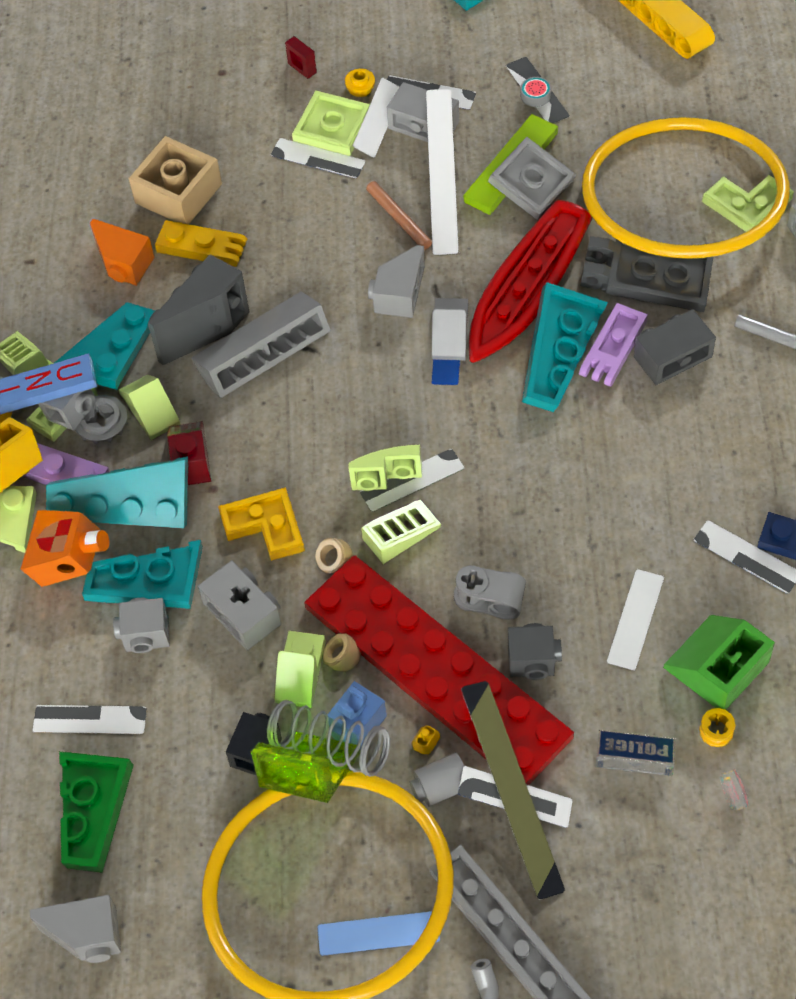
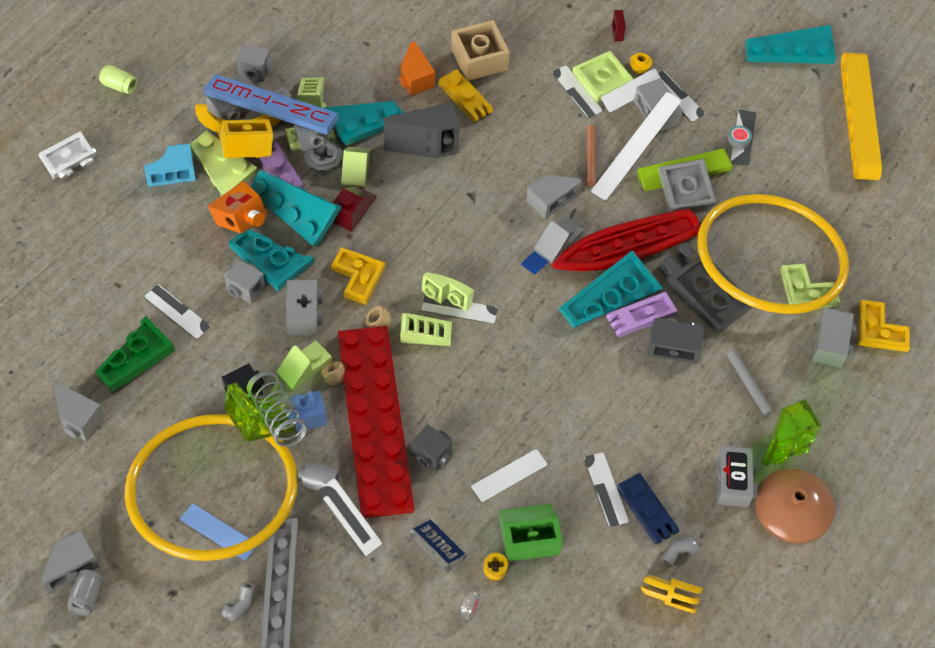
camera: 30 degrees right, 0 degrees up
light grey brick [191,291,331,398] -> none
yellow rock [411,725,440,754] -> none
light grey piece [454,565,526,620] -> none
olive sticker [461,681,565,900] -> none

